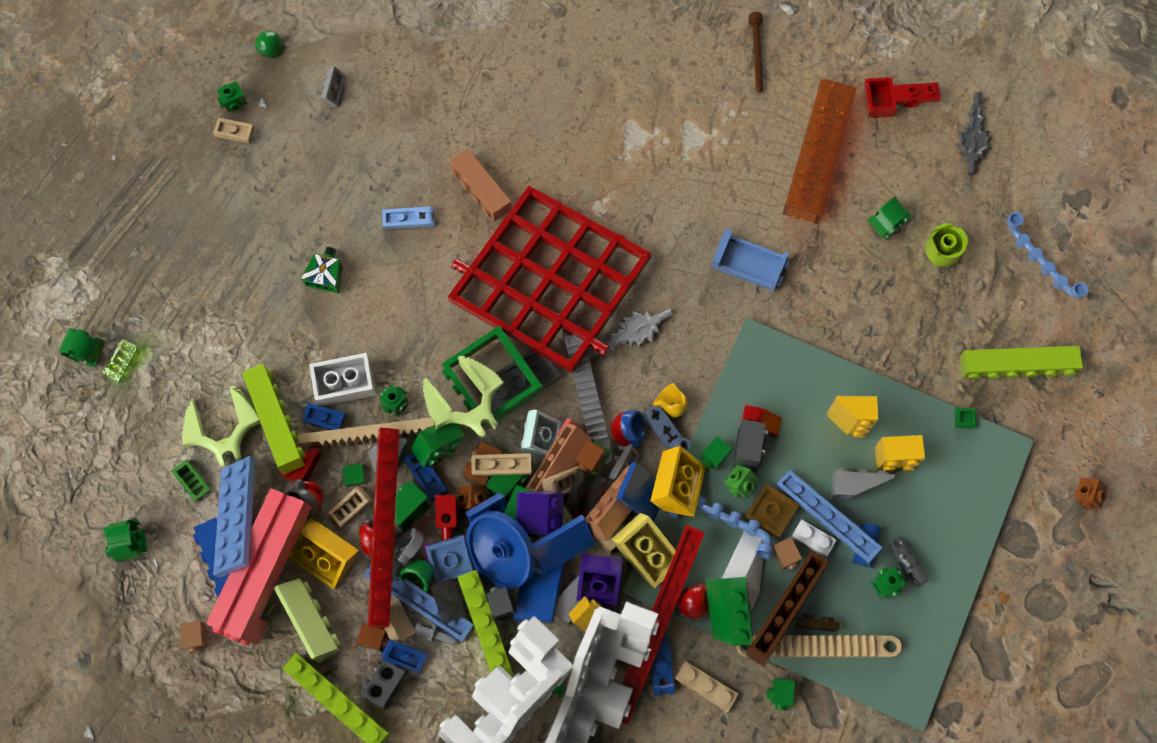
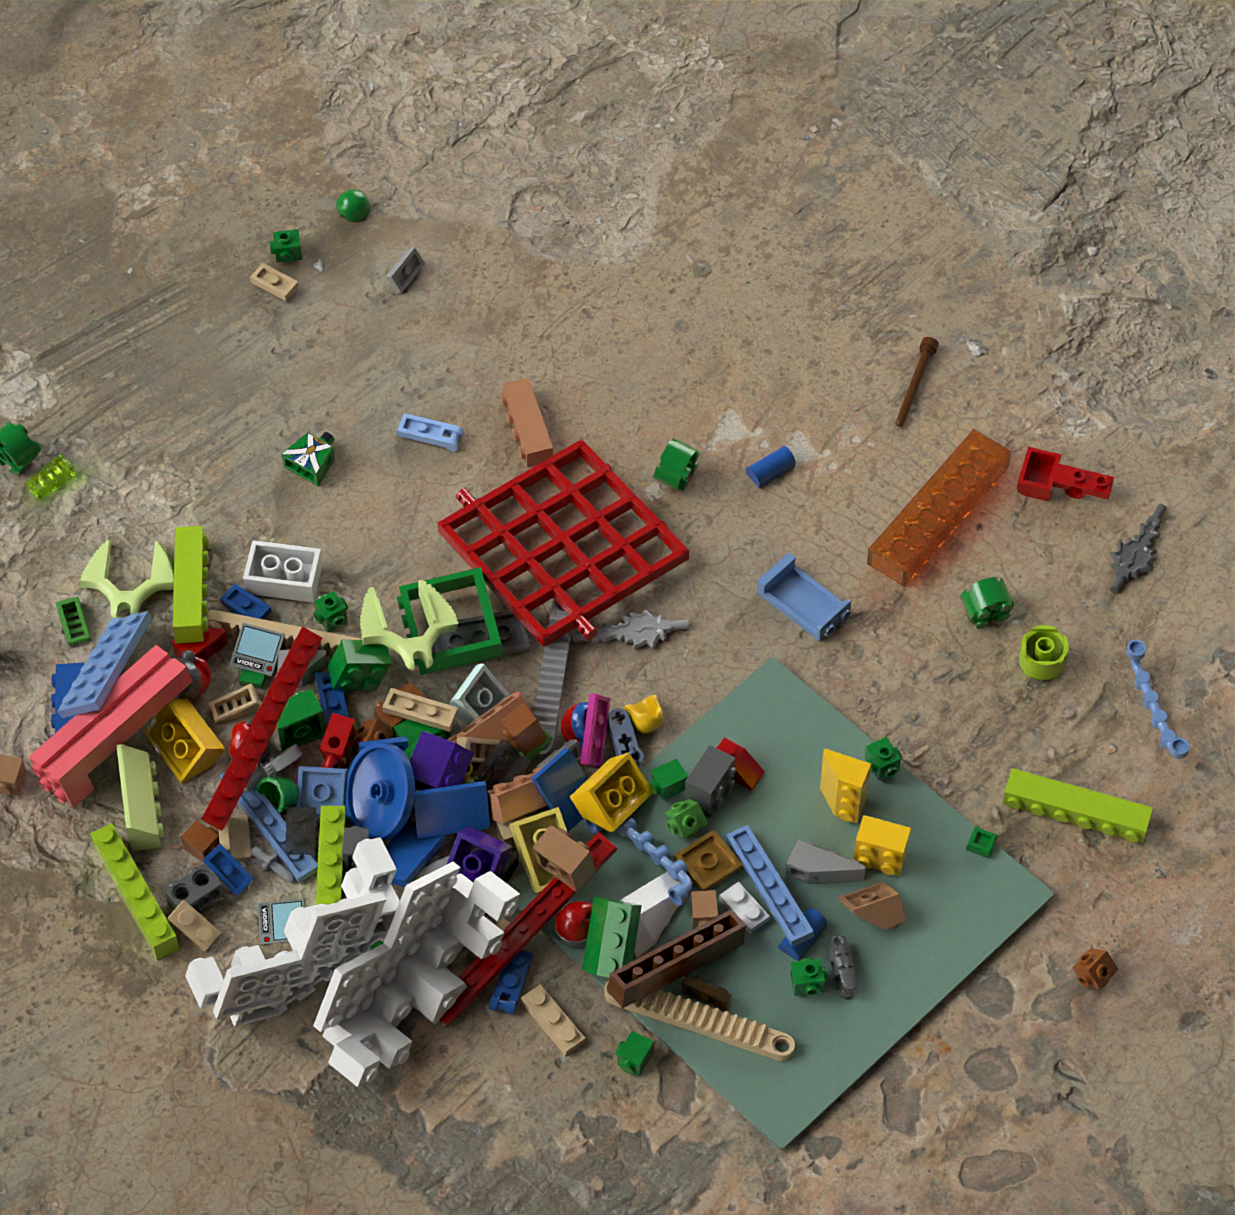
camera: 20 degrees right, 15 degrees down
none -> tan plate [167,900,221,952]
none -> sticker [229,623,285,676]
none -> sticker [258,898,305,944]
none -> medium nougat brick [532,825,596,893]
none -> dark pink tile [580,694,611,769]
none -> green brick [653,438,701,492]
none -> blue brick [746,446,796,488]
none -> medium nougat slope [838,882,906,929]
none -> green brick [864,736,902,780]

